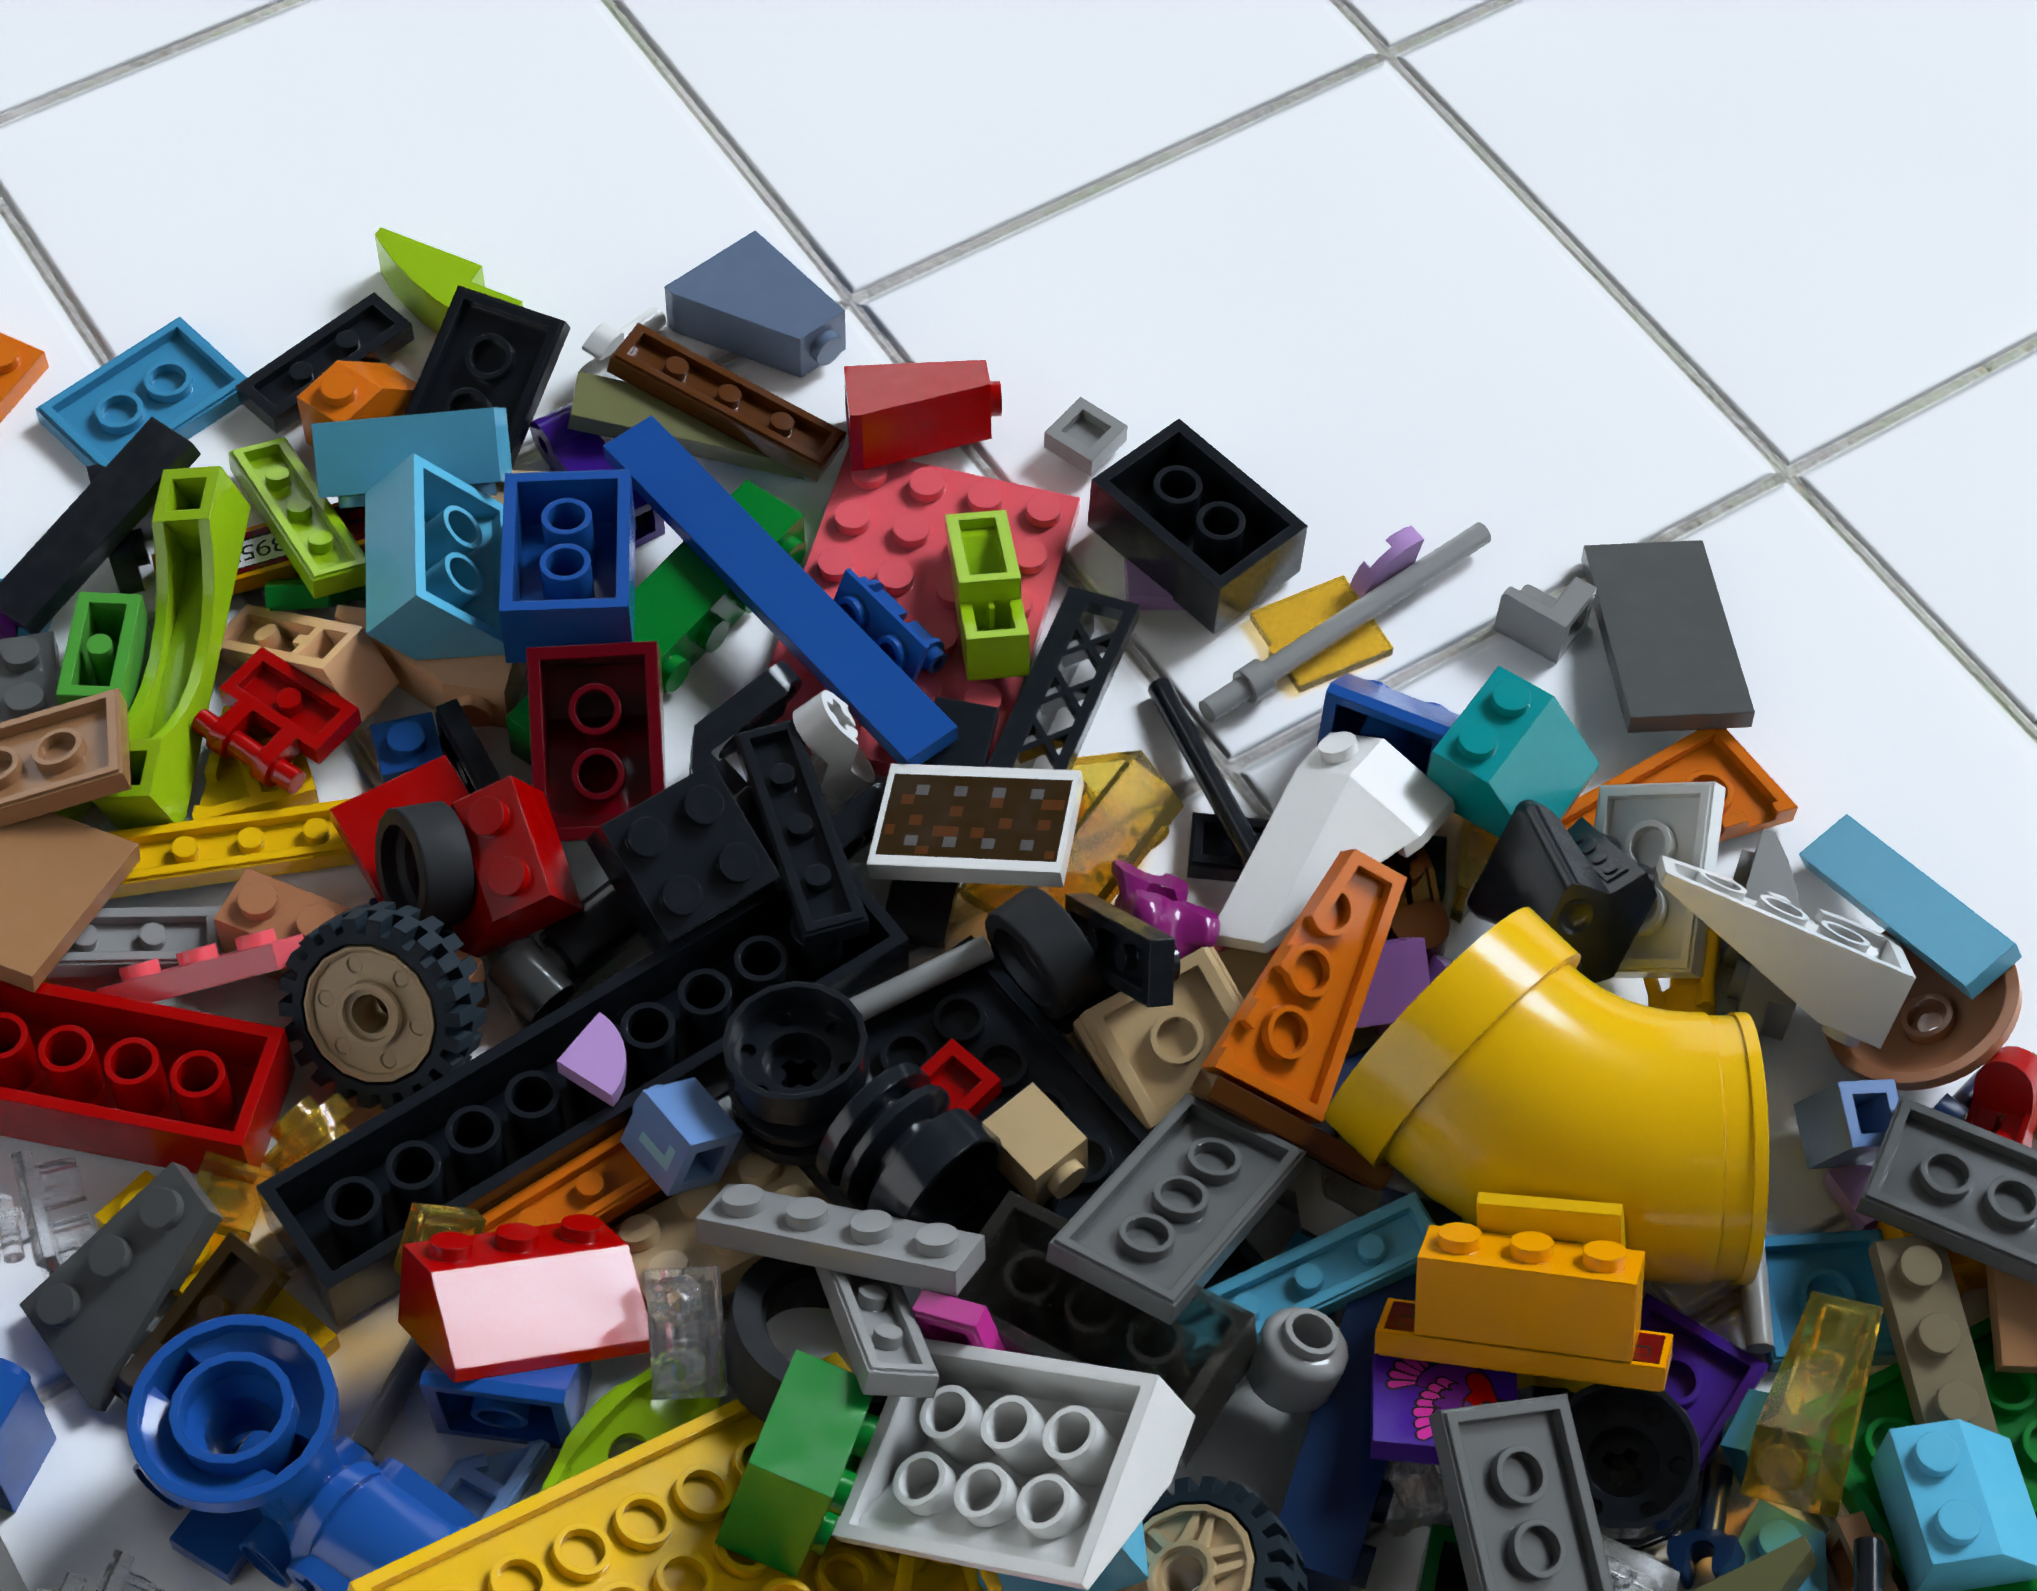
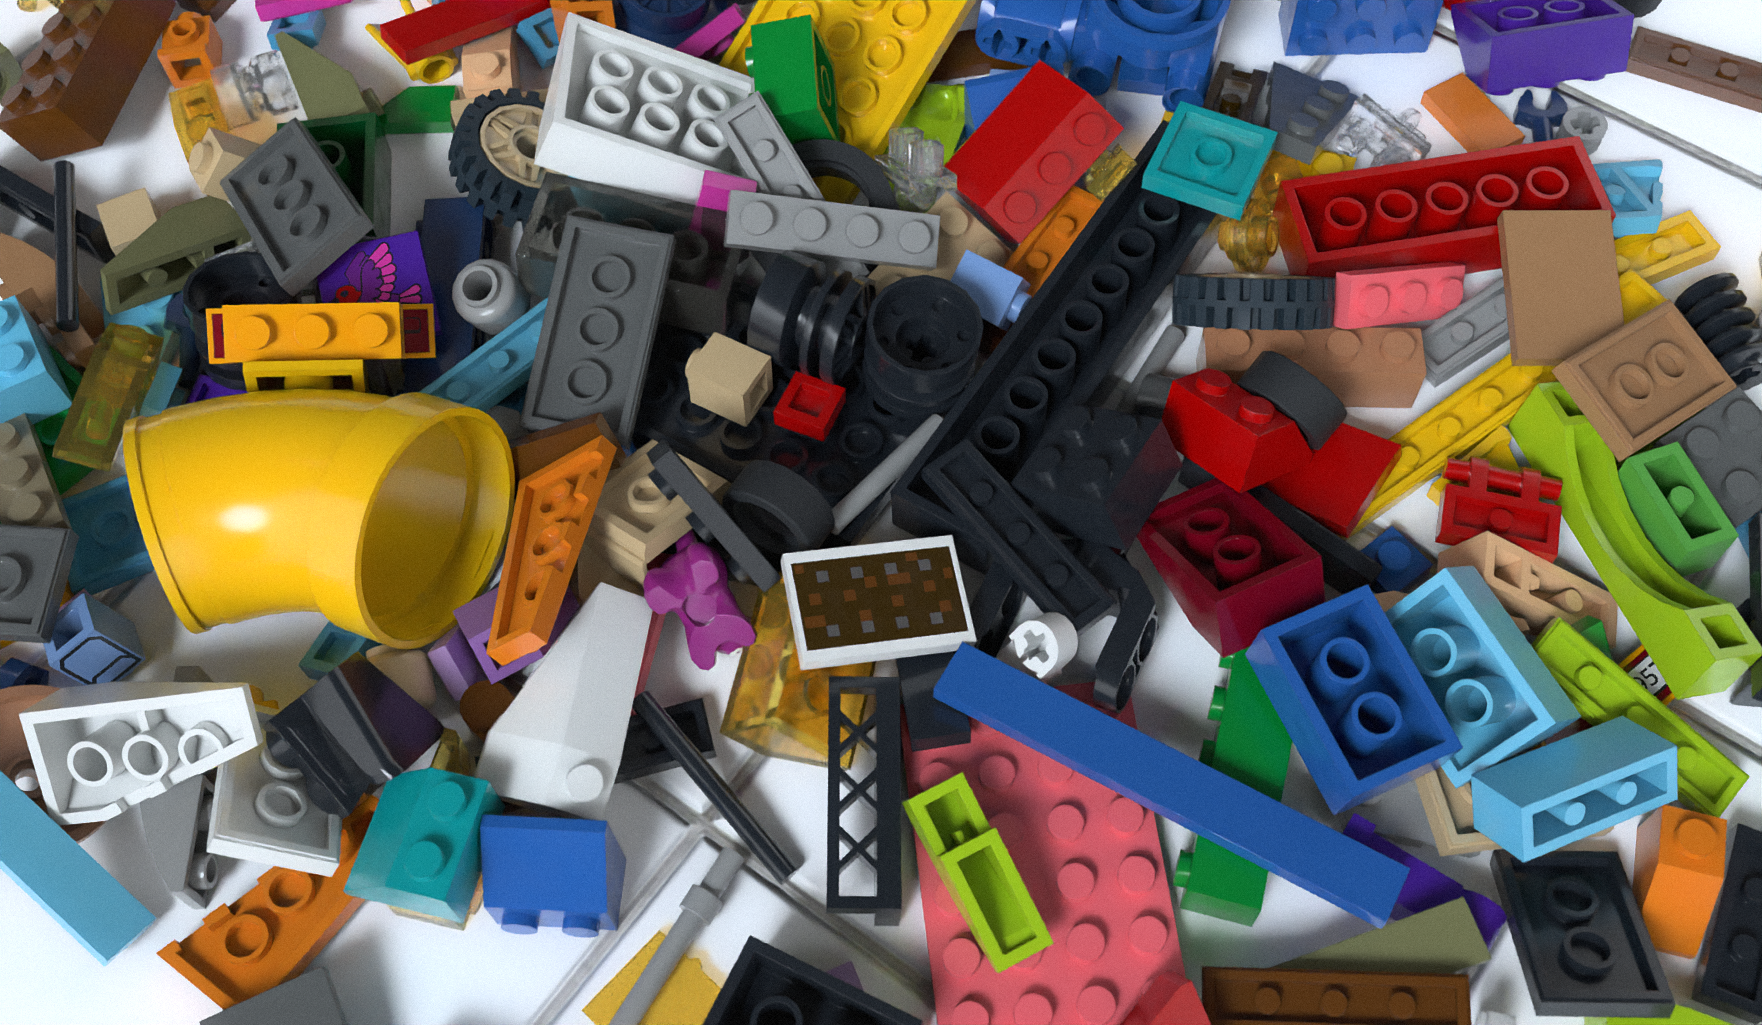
camera: 165 degrees right, 5 degrees up
lavender tile [557,1012,627,1107] -> none
blue hinge [834,568,948,683] -> none
none -> teal plate [1141,101,1278,221]

